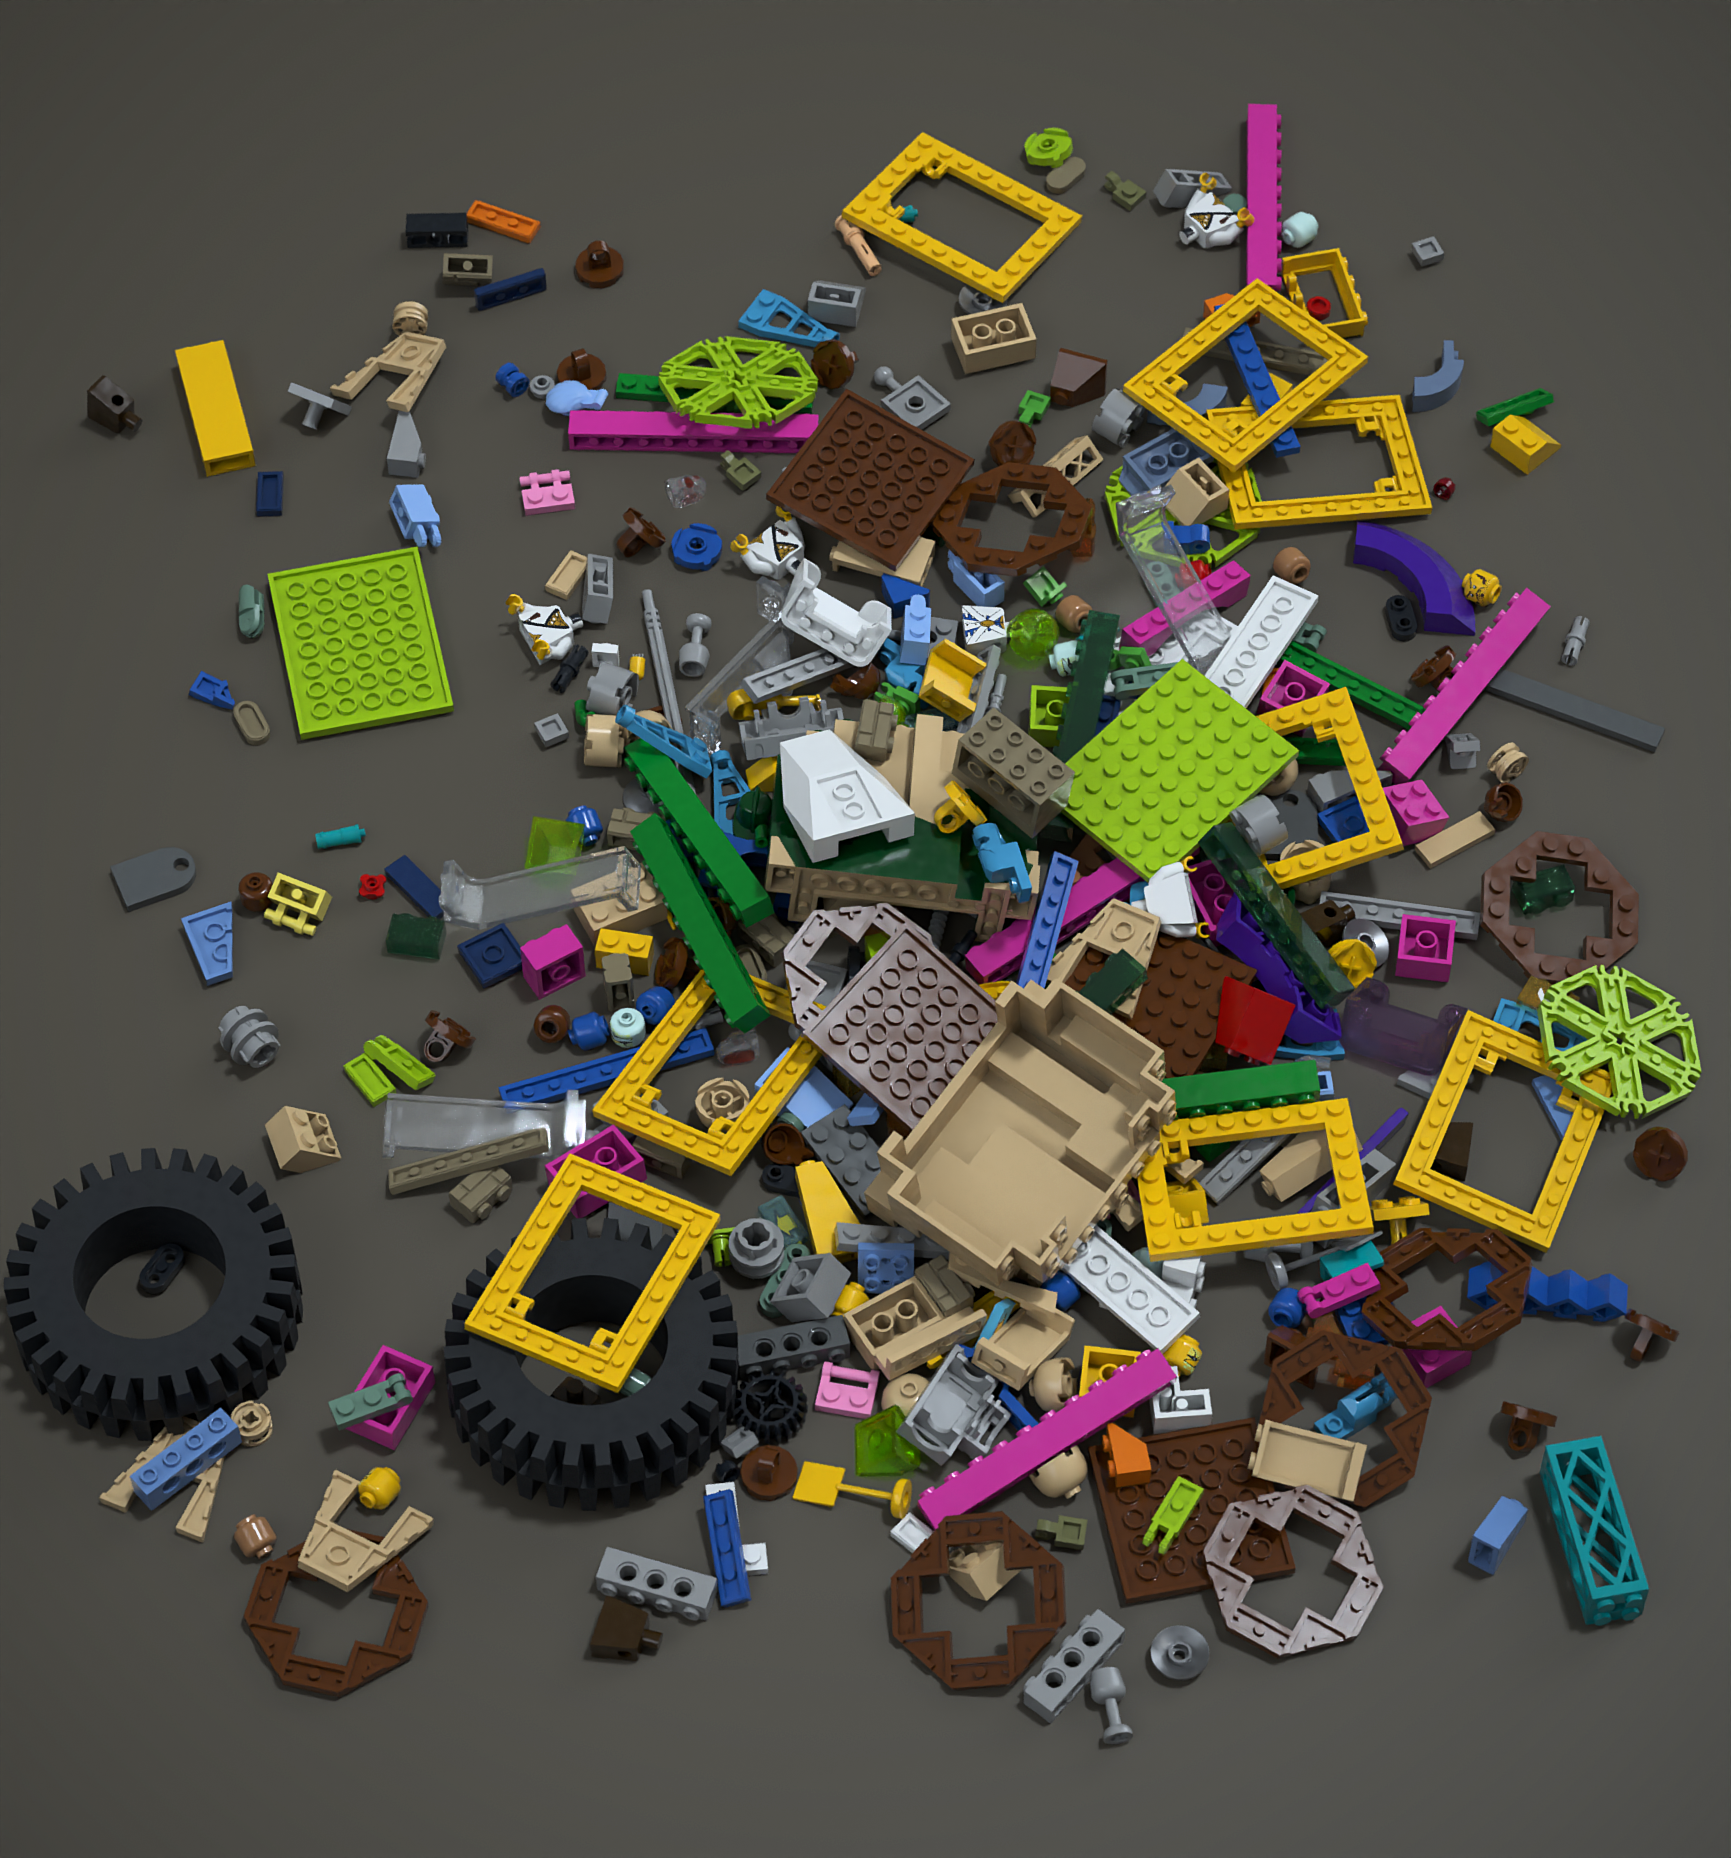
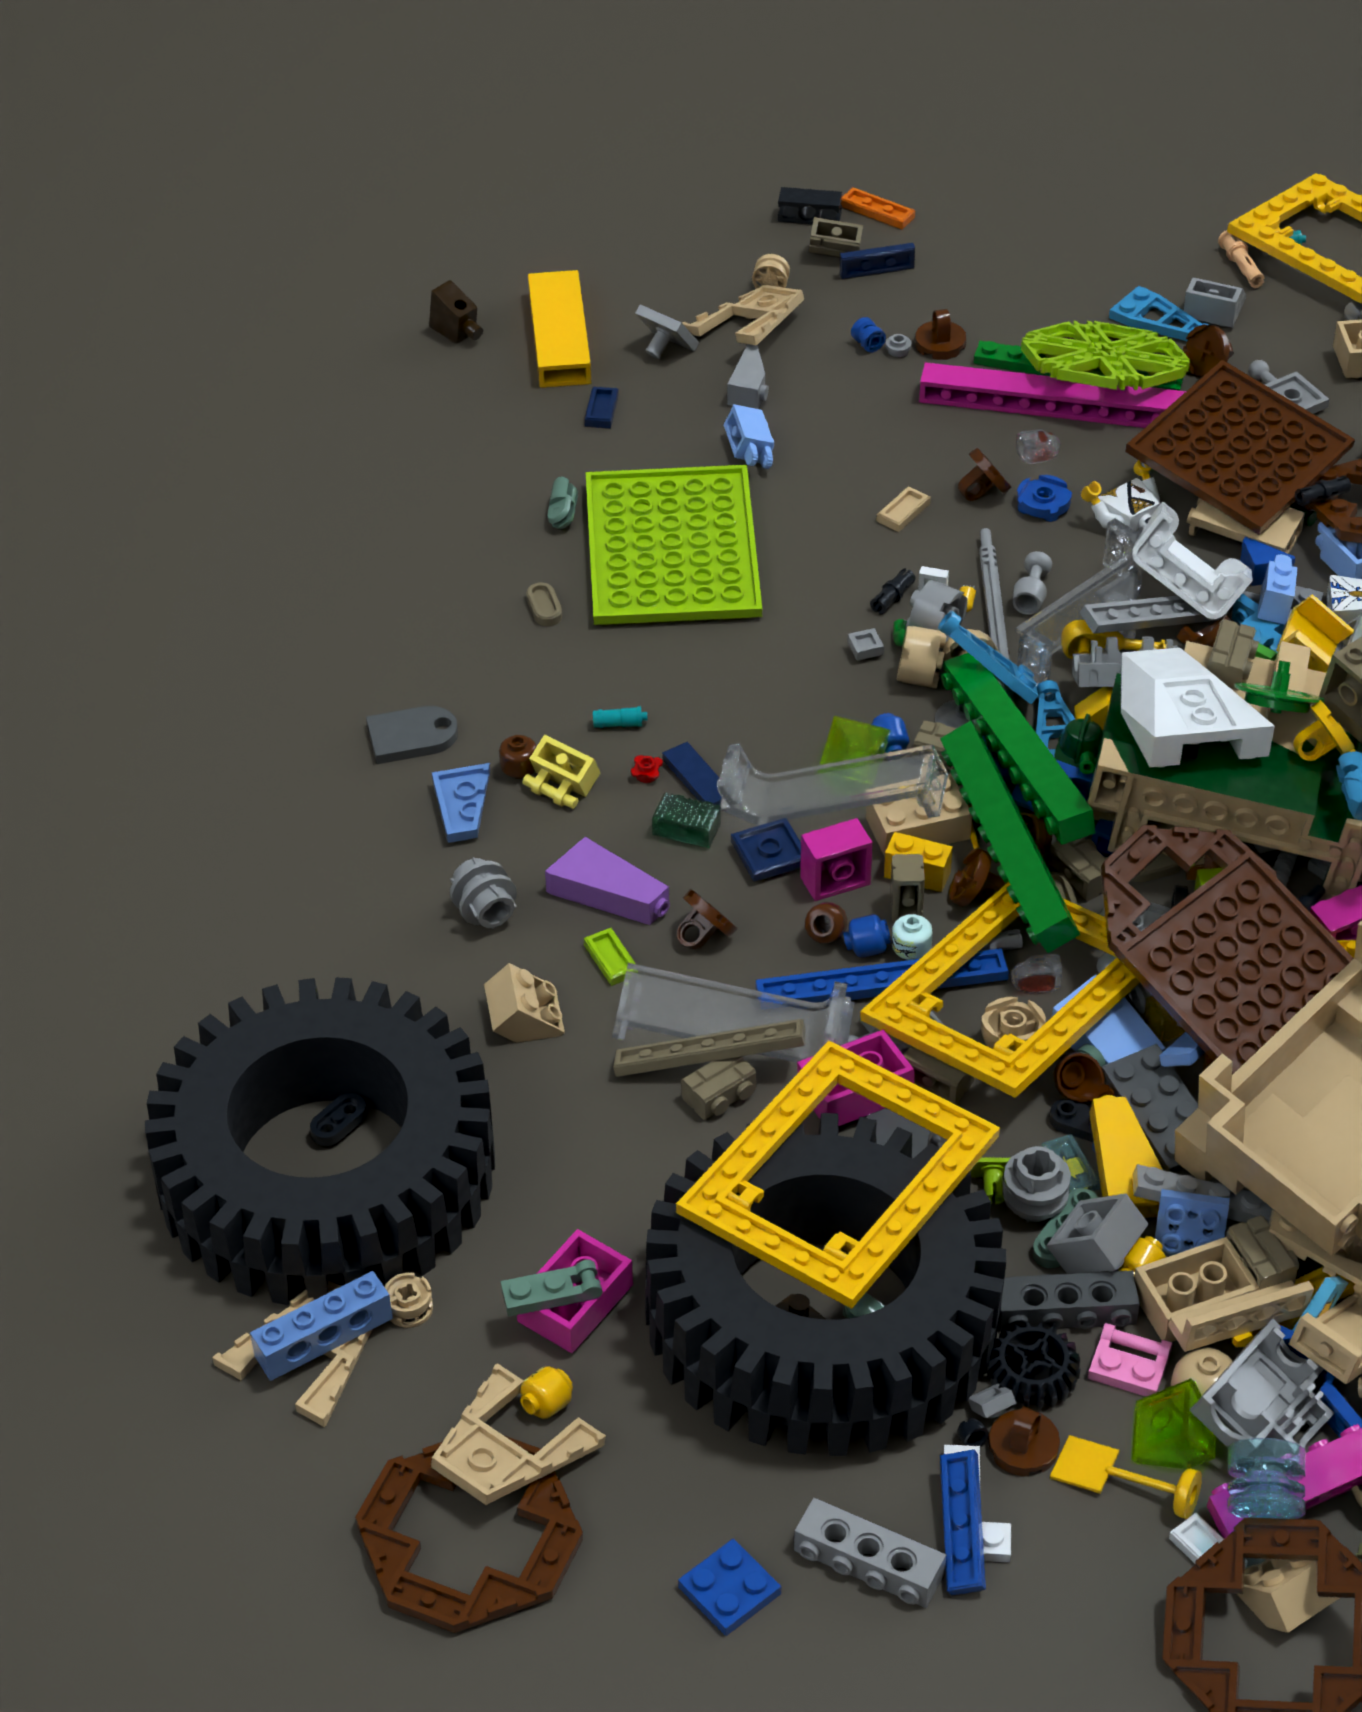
camera: 10 degrees right, 10 degrees down
blue slope [189,671,235,709] -> none
medium nougat head [234,1514,277,1559] -> none
lime hinge [363,1035,436,1090] -> none
white torso [505,594,583,665] -> none
bright pink plate [519,469,575,516] -> none
light blue animal [546,380,608,416] -> none
reddish brown tile [576,241,624,288] -> none
light grey slope [582,554,613,624] -> none
dark brown torso [590,1595,663,1661] -> none
blue head [635,986,675,1025] -> none
olive plate [720,450,761,491] -> none
none -> medium lavender slope [545,837,670,925]
none -> blue plate [678,1538,781,1636]
none -> clear light blue wheel [1227,1438,1306,1519]
none -> green piece [1234,660,1324,714]
none -> black pin [1295,475,1351,507]

